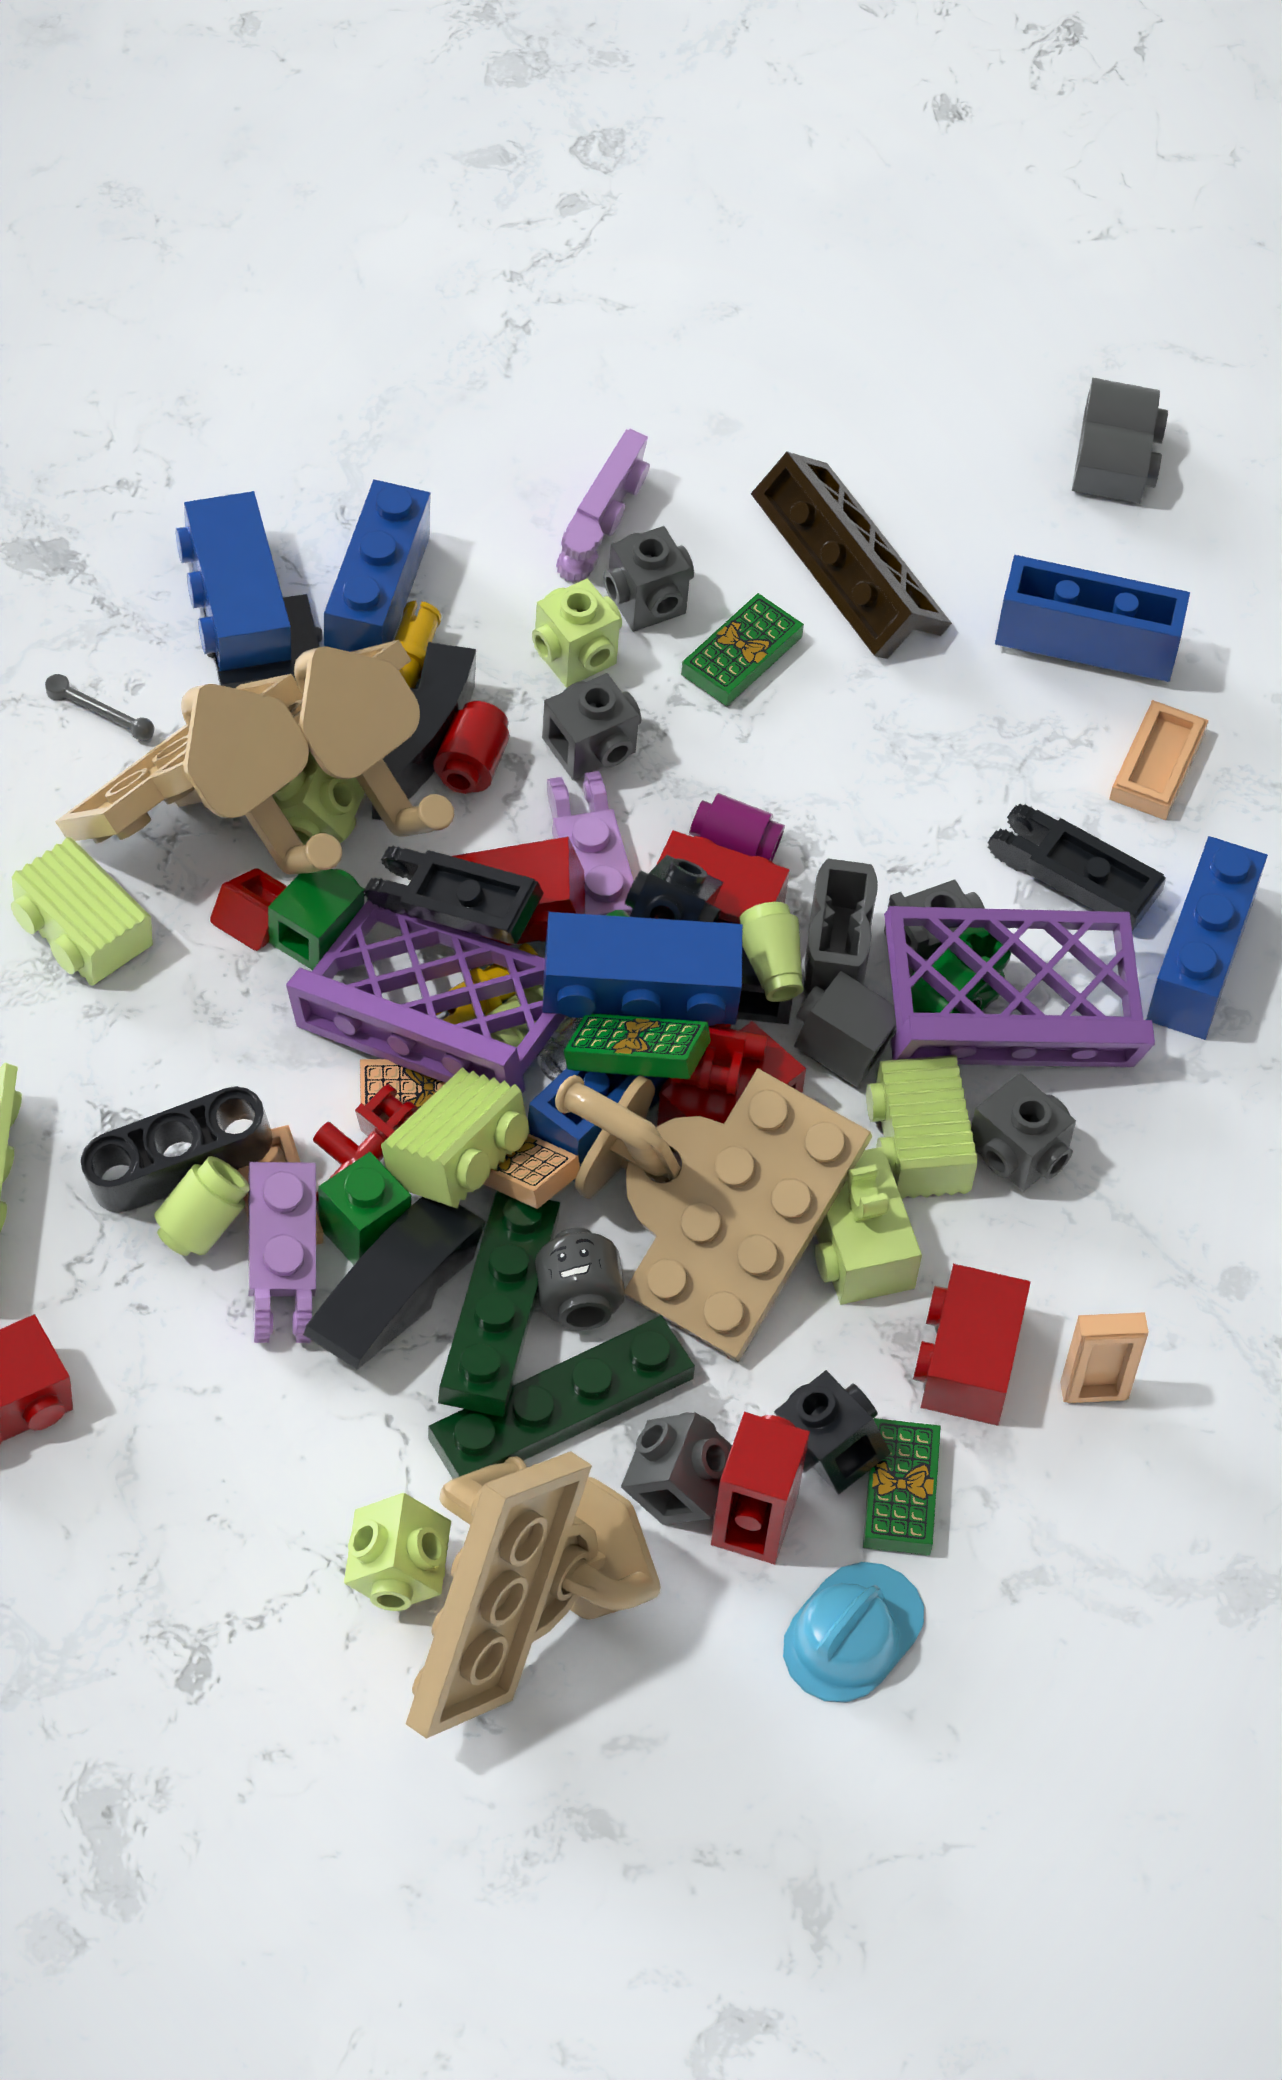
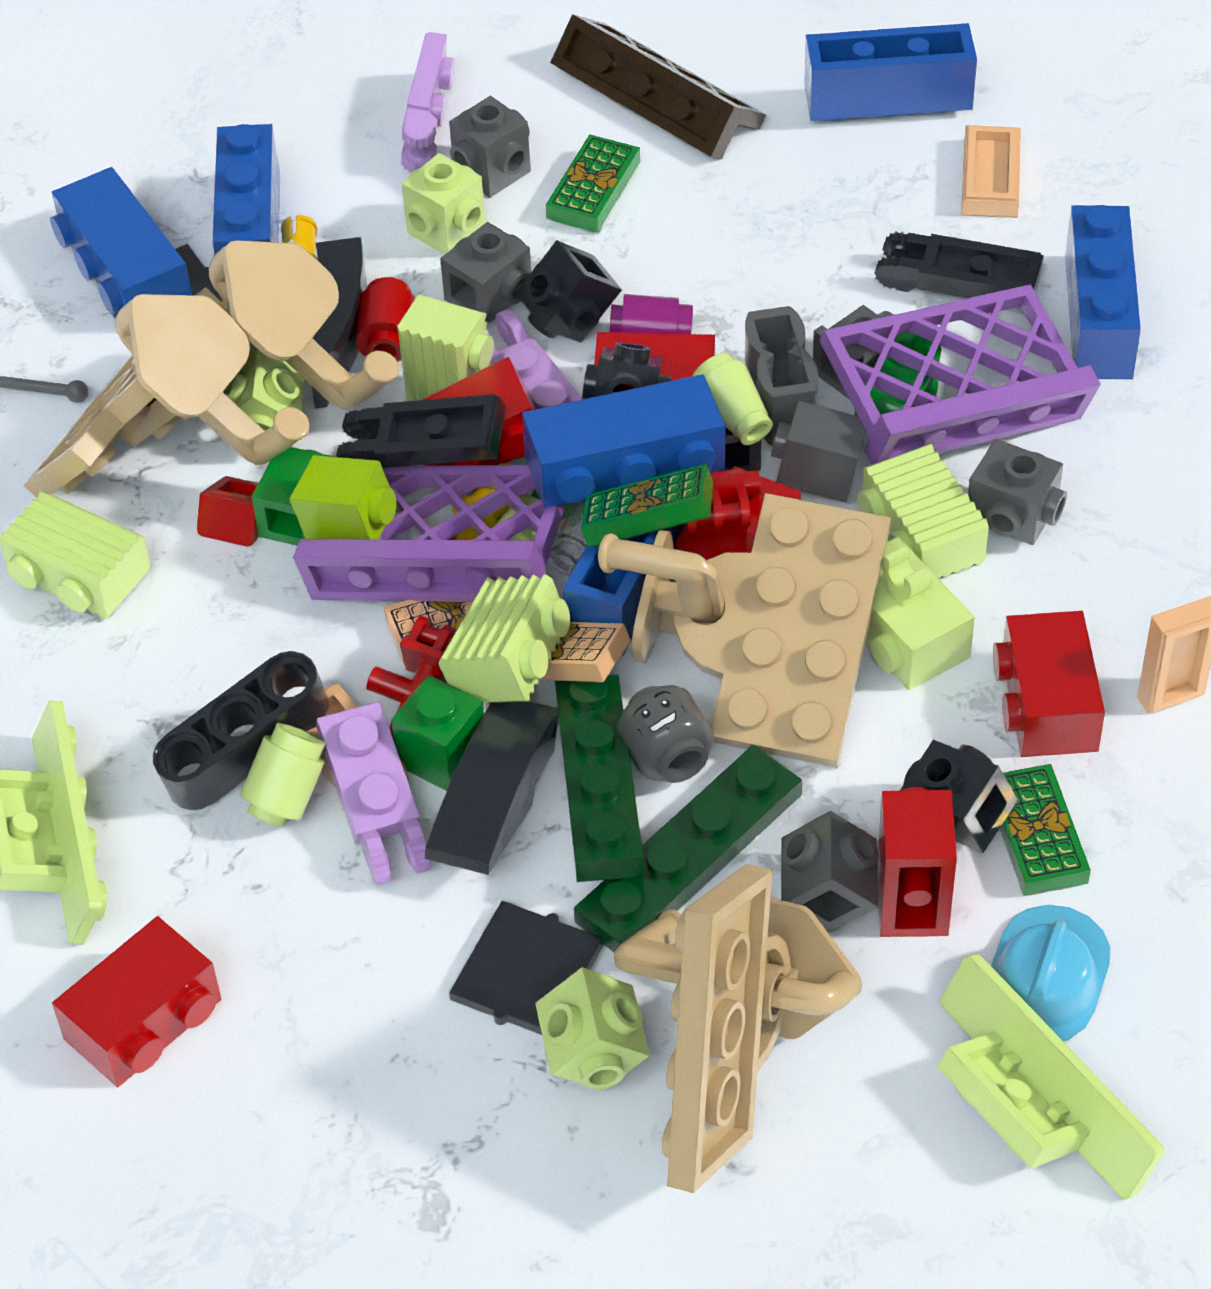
camera: 10 degrees left, 5 degrees down
none -> lime brick [289,455,397,540]
none -> yellowish green brick [397,294,494,401]
none -> black piece [449,900,603,1035]
none -> black brick [516,240,622,343]
none -> yellowish green bracket [937,953,1165,1200]

